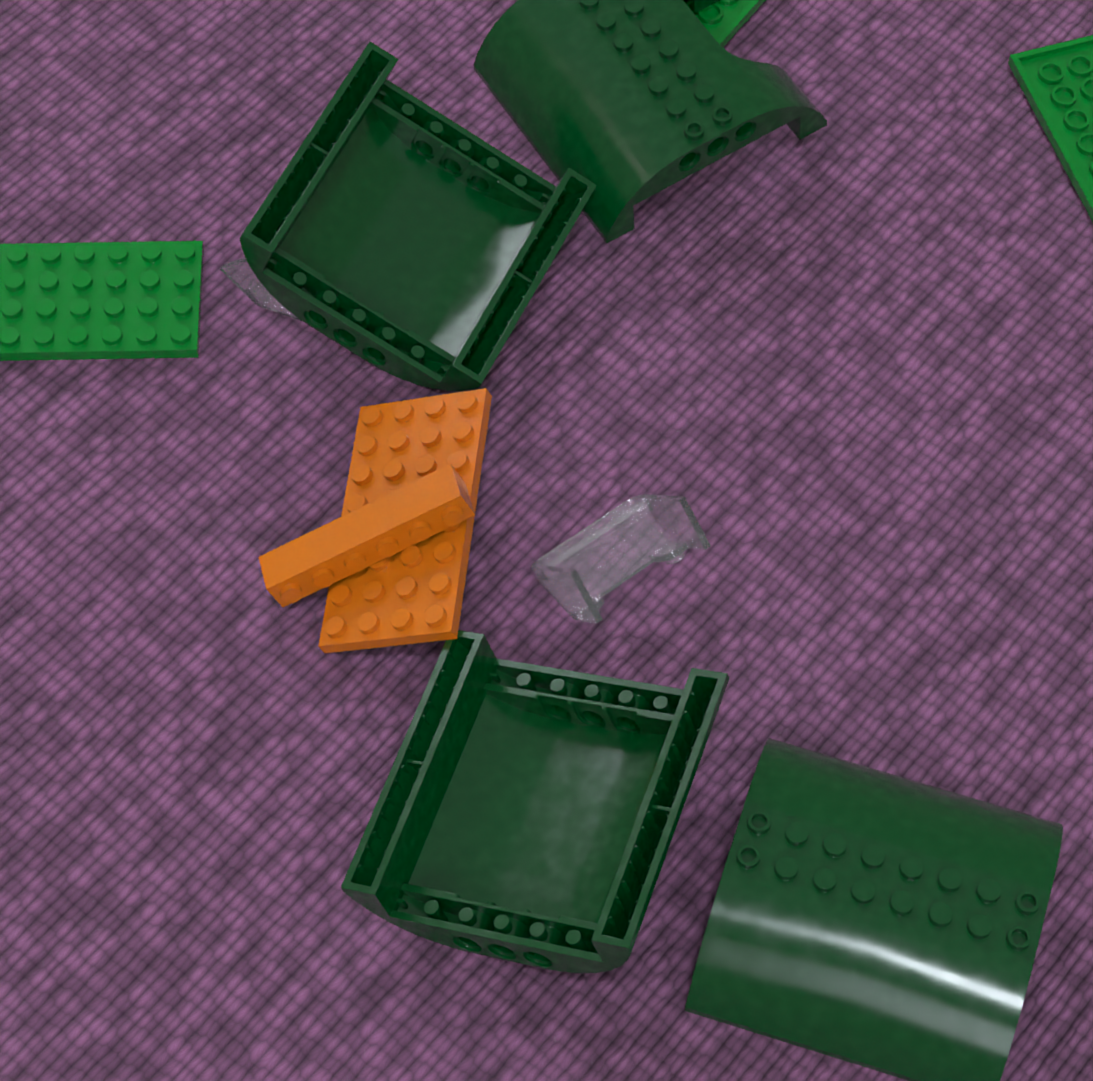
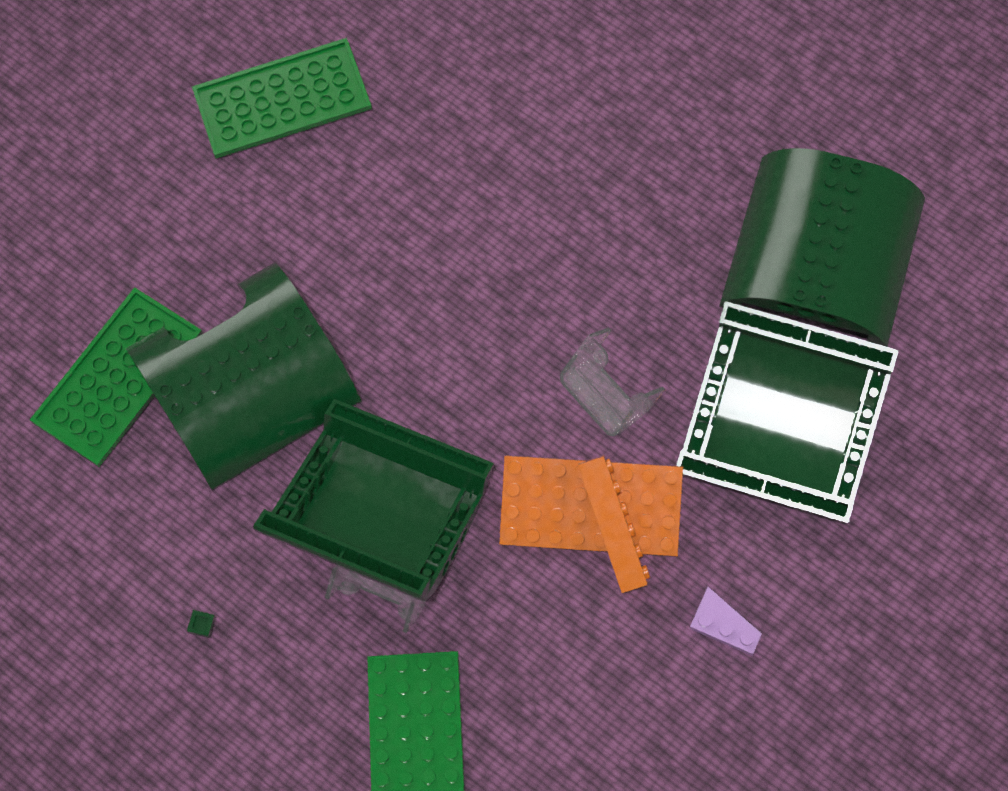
camera: 85 degrees left, 10 degrees up
none -> dark green plate [187,610,216,638]
none -> lavender wing [690,587,762,656]

